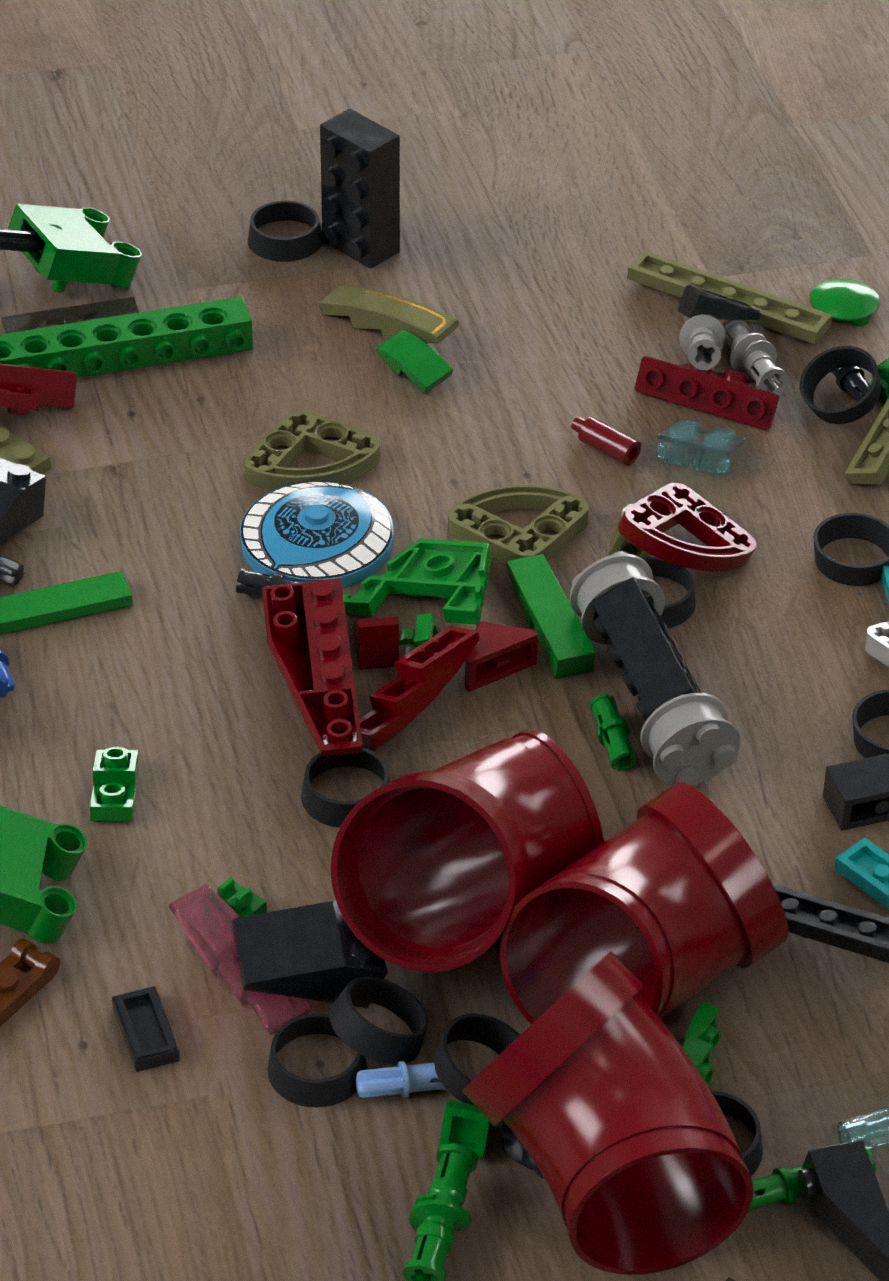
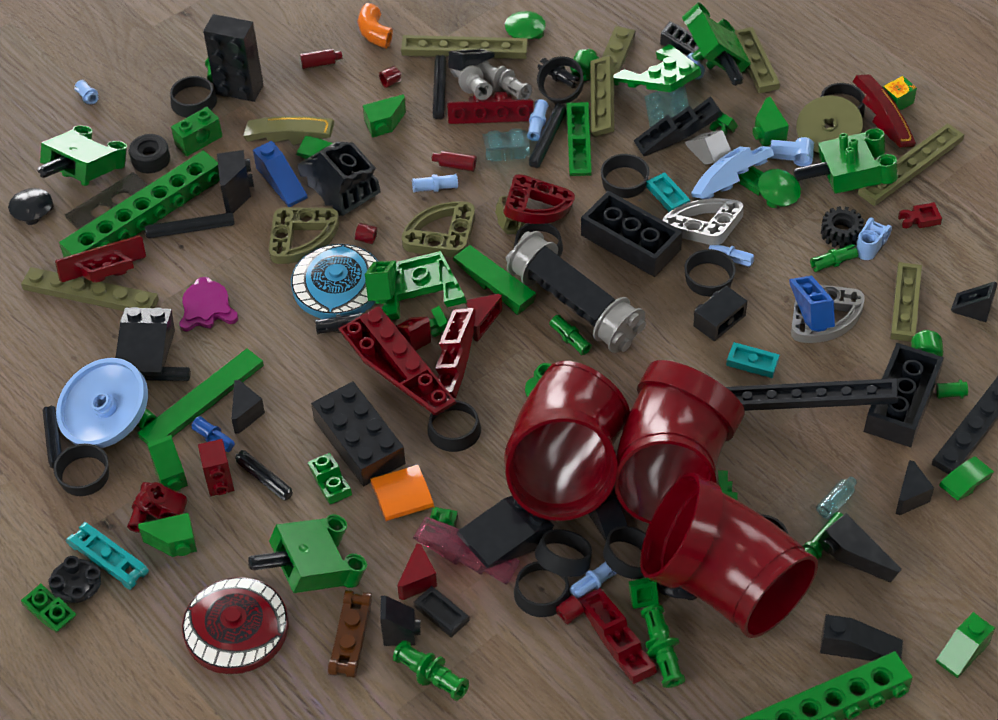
camera: 25 degrees left, 10 degrees up
none -> light blue pin [74,80,99,104]
none -> black tyre [129,134,170,173]
none -> black axle [145,212,235,238]
none -> green brick [171,107,223,157]
none -> magenta tile [179,277,238,332]
none -> black slope [217,150,254,213]
none -> black slope [231,380,265,434]
none -> black axle [235,450,293,501]
none -> blue slope [253,141,308,207]
none -> black slope [297,142,381,216]
none -> dark red cylinder [300,49,343,69]
none -> black brick [311,381,406,487]
none -> dark red hose [355,223,377,245]
none -> orange cylinder [357,3,393,49]
none -> green slope [363,94,406,138]
none -> green slope [365,260,396,304]
none -> orange slope [370,465,434,521]
none -> dark red hose [379,66,402,88]
none -> black slope [380,596,421,646]
none -> green piece [393,640,469,701]
none -> dark red slope [397,543,437,600]
none -> light blue pin [412,174,458,193]
none -> black axle [432,55,446,119]
none -> light blue pin [527,99,548,141]
none -> black axle [529,103,567,168]
none -> dark red hose [556,595,585,625]
none -> green slope [567,102,591,176]
none -> dark red slope [578,588,657,684]
none -> black brick [581,191,683,277]
none -> black slope [588,495,628,541]

